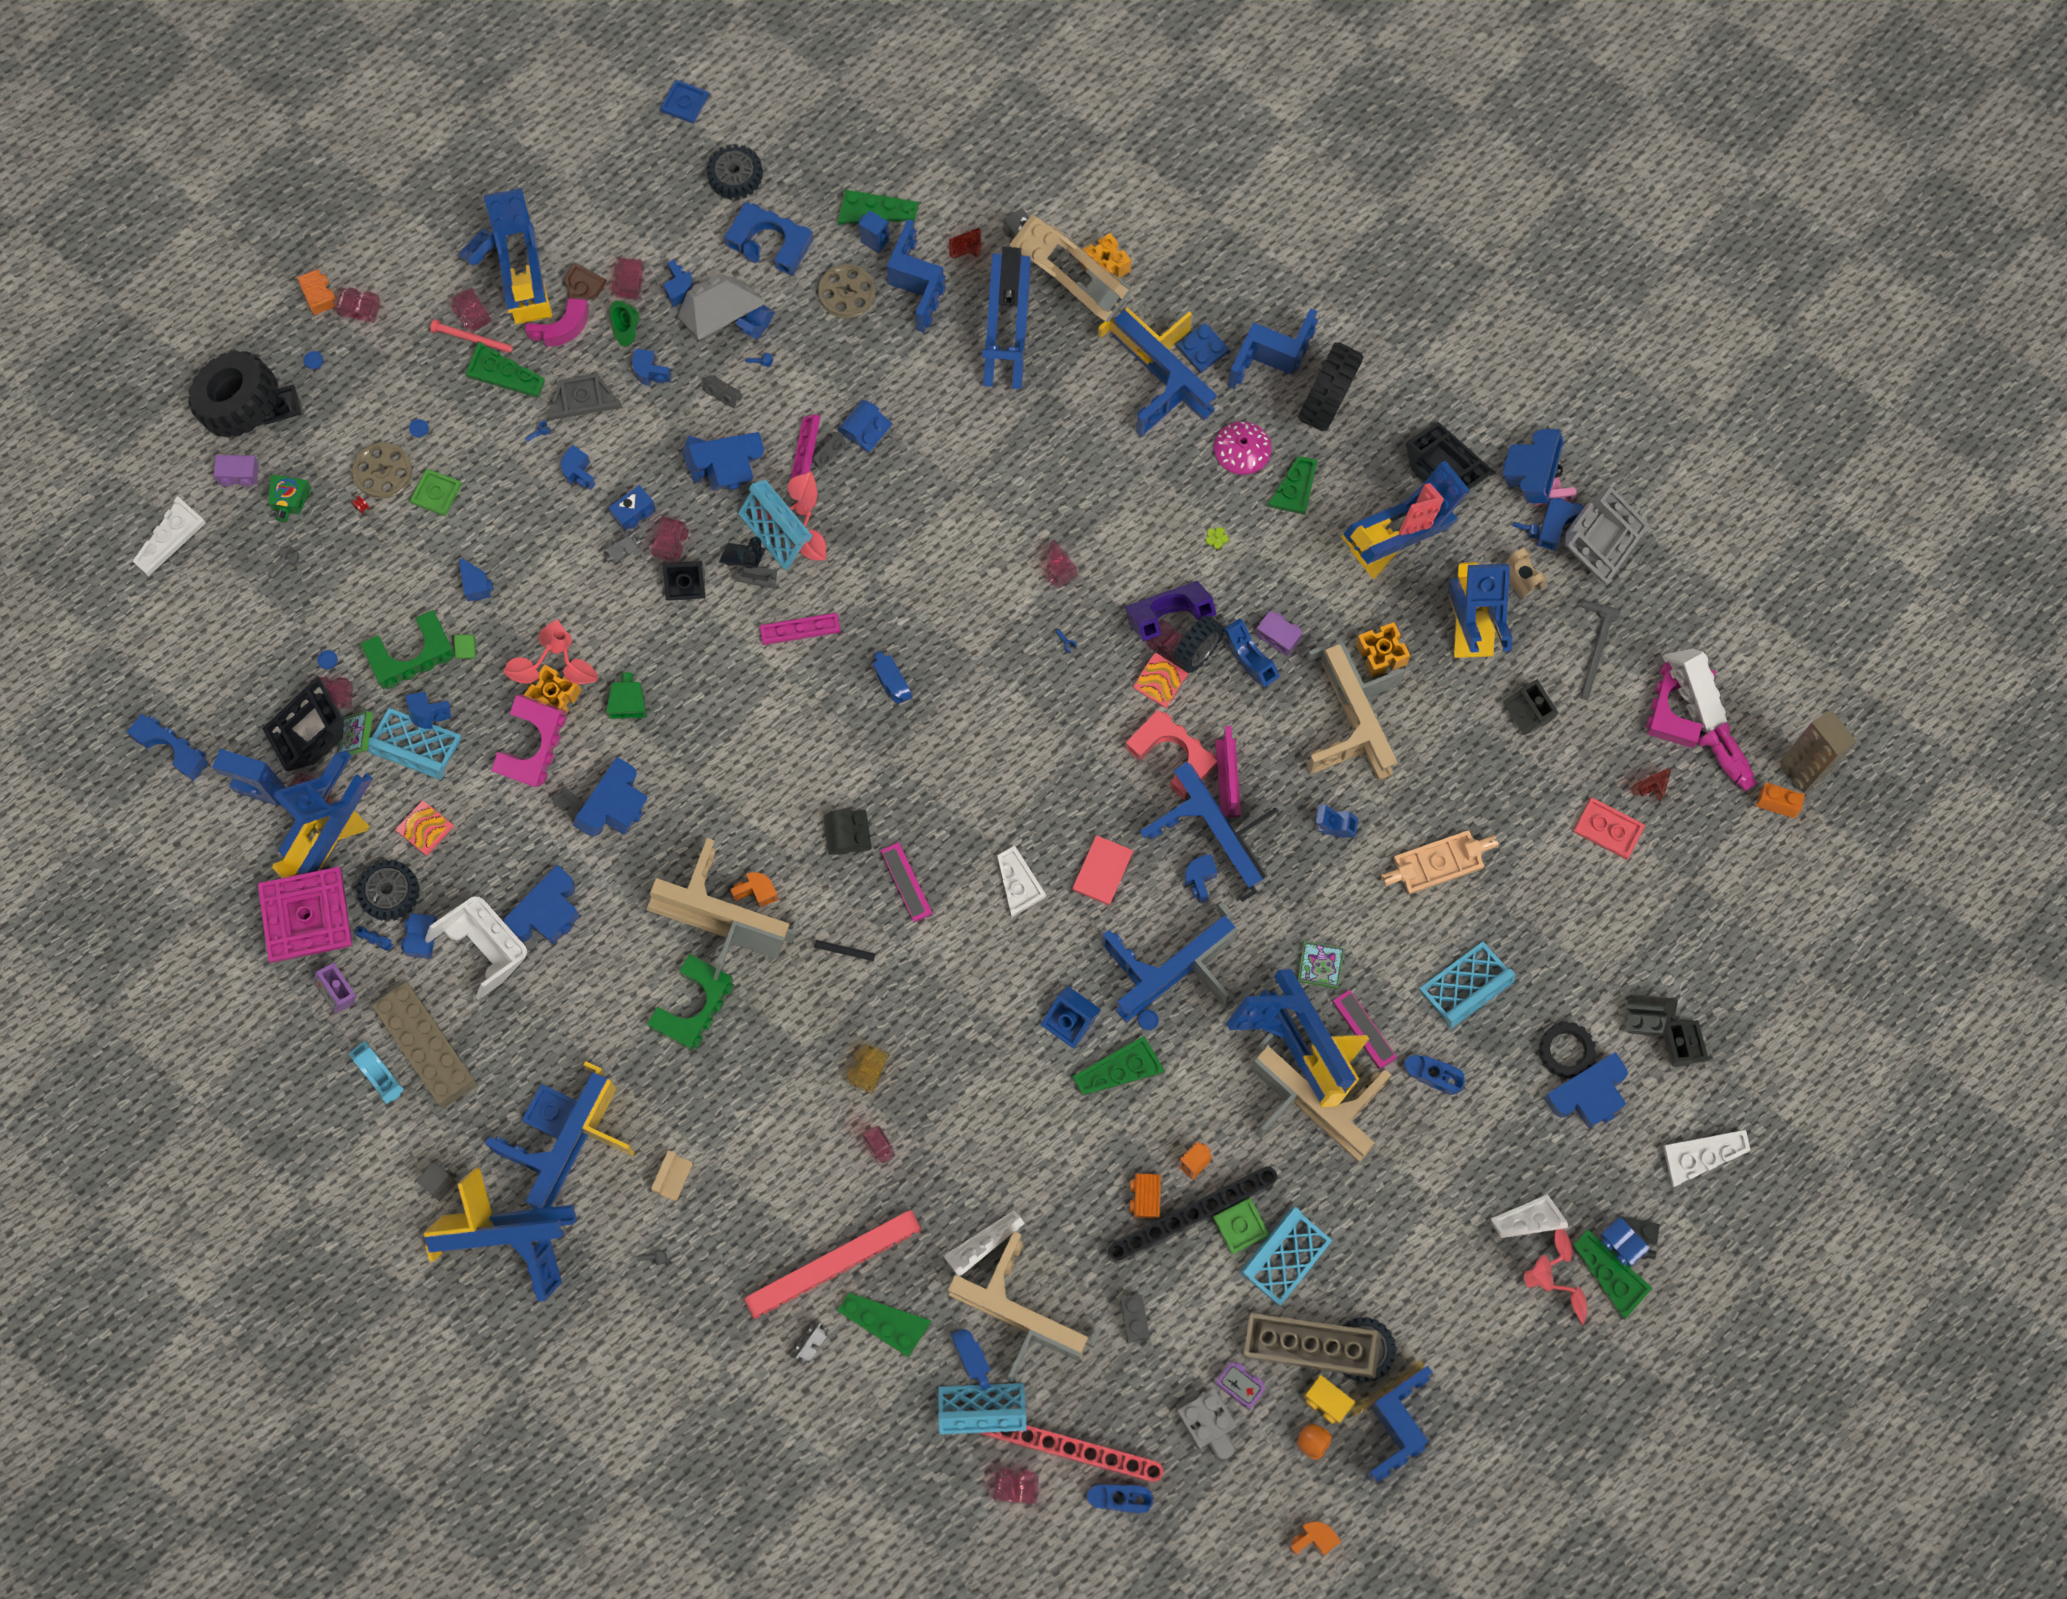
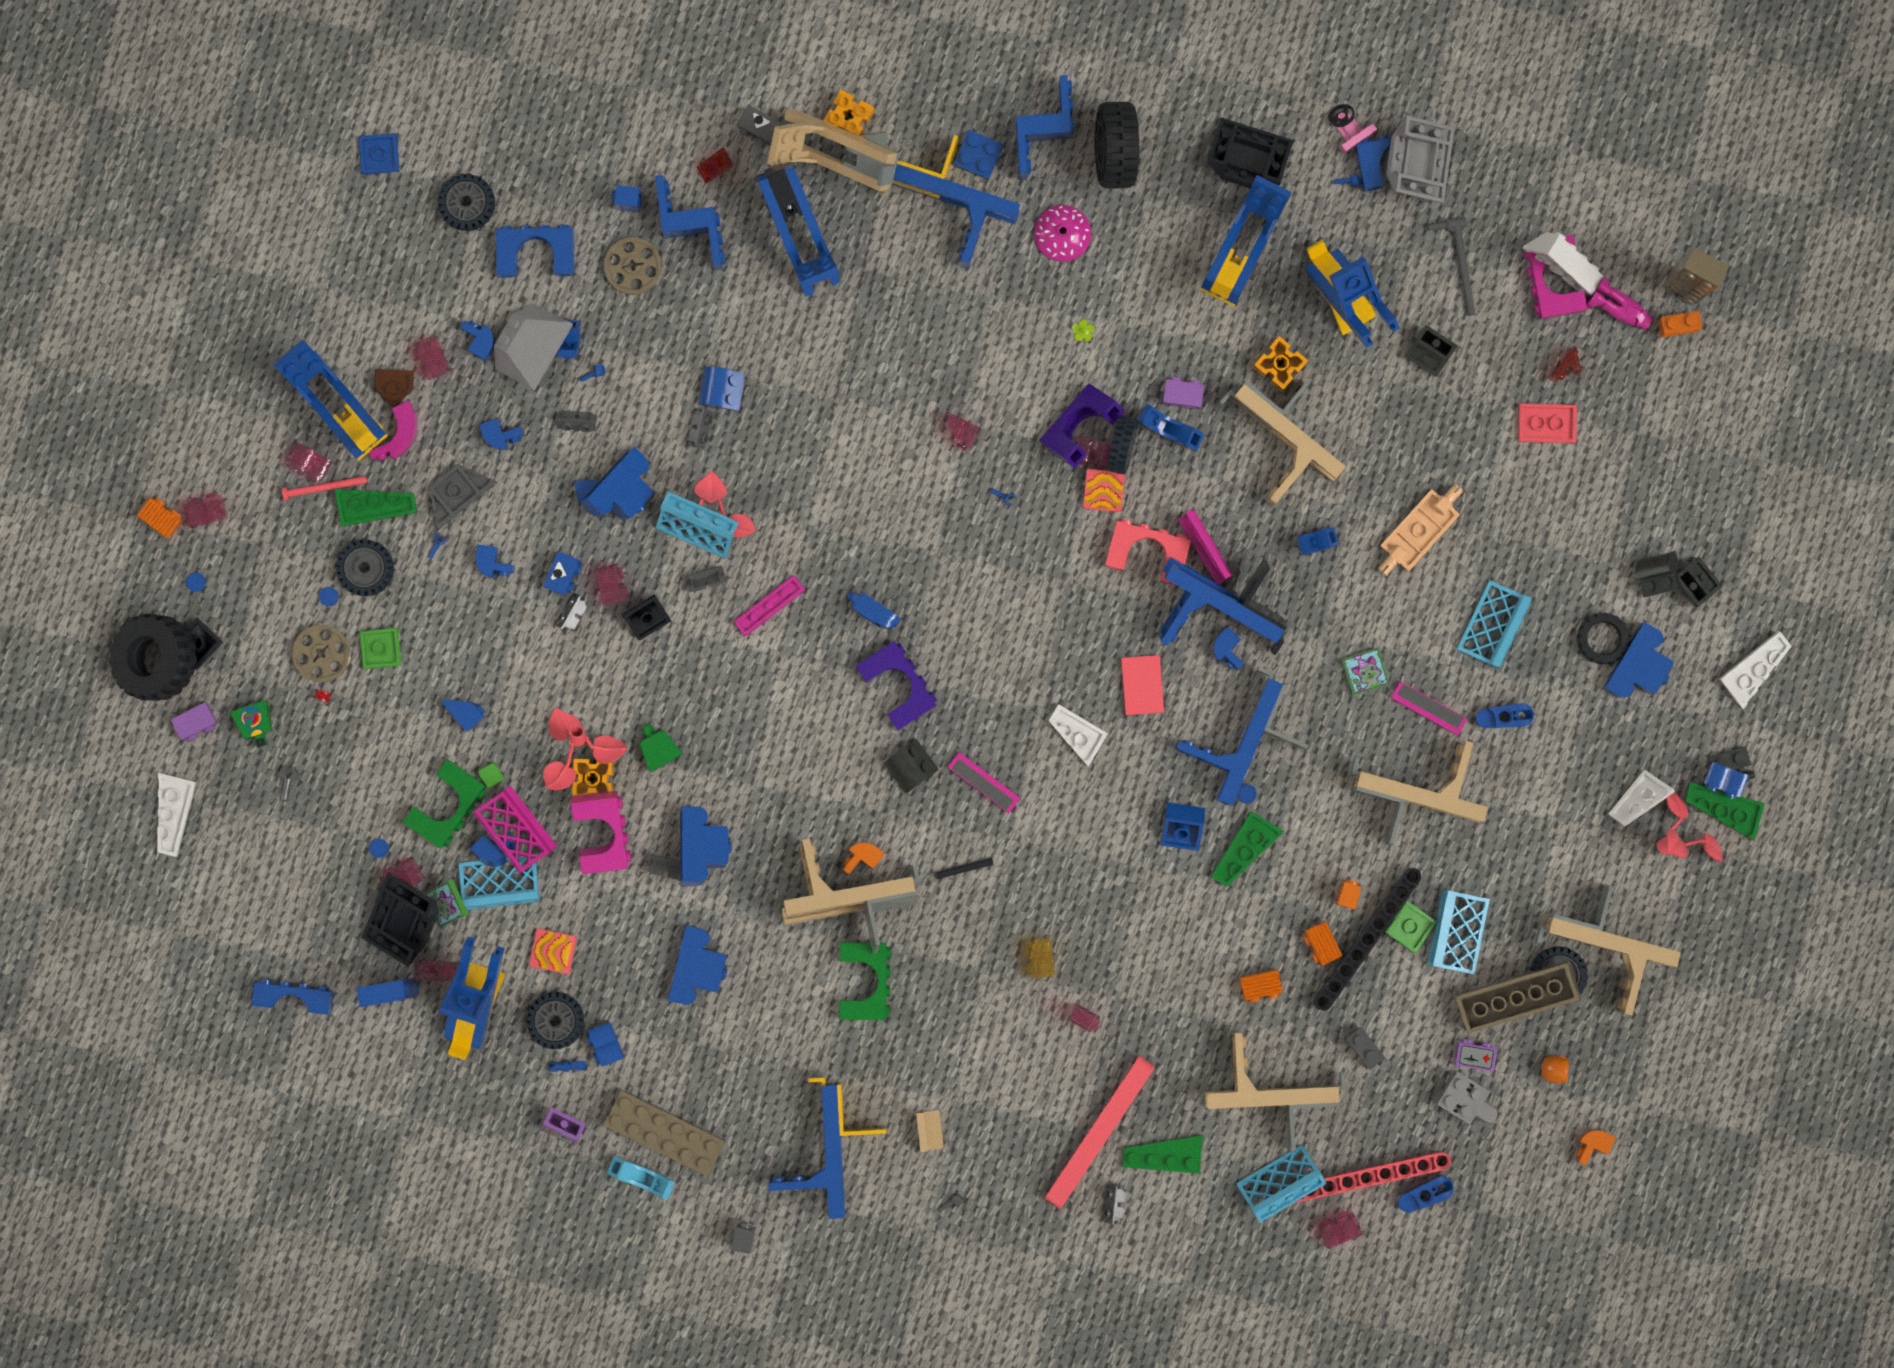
camera: 25 degrees left, 15 degrees up
dark pink piece [258,867,353,963] -> none
blue piece [424,1167,577,1302] -> none
white windscreen [425,897,527,1000] -> none
blue plate [457,228,496,266] -> none
blue plate [521,1084,577,1139] -> none
green piece [609,301,640,346] -> none
black hinge [719,536,766,568] -> none
blue tile [743,240,760,263] -> none
dark pink tile [790,414,821,480] -> none
green wing [838,189,919,225] -> none
white wing [943,1210,1024,1277] -> none
blue piece [951,1329,991,1391] -> none
blue piece [1226,969,1369,1108] -> none
green wing [1267,456,1317,515] -> none
yellow brick [1303,1375,1355,1425] -> none
clear yellow tile [1349,1360,1425,1417] -> none
blue bracket [1366,1366,1433,1483] -> none
coral bracket [1399,483,1444,536] -> none
blue brick [1503,429,1564,504] -> none
tan piece [1504,547,1547,600] -> none
none -> wheel [336,539,394,597]
none -> dark pink fence [473,786,557,874]
none -> dark purple arch [856,641,937,731]
none -> orange brick [1239,969,1283,1003]
none -> tan piece [1534,885,1681,1015]

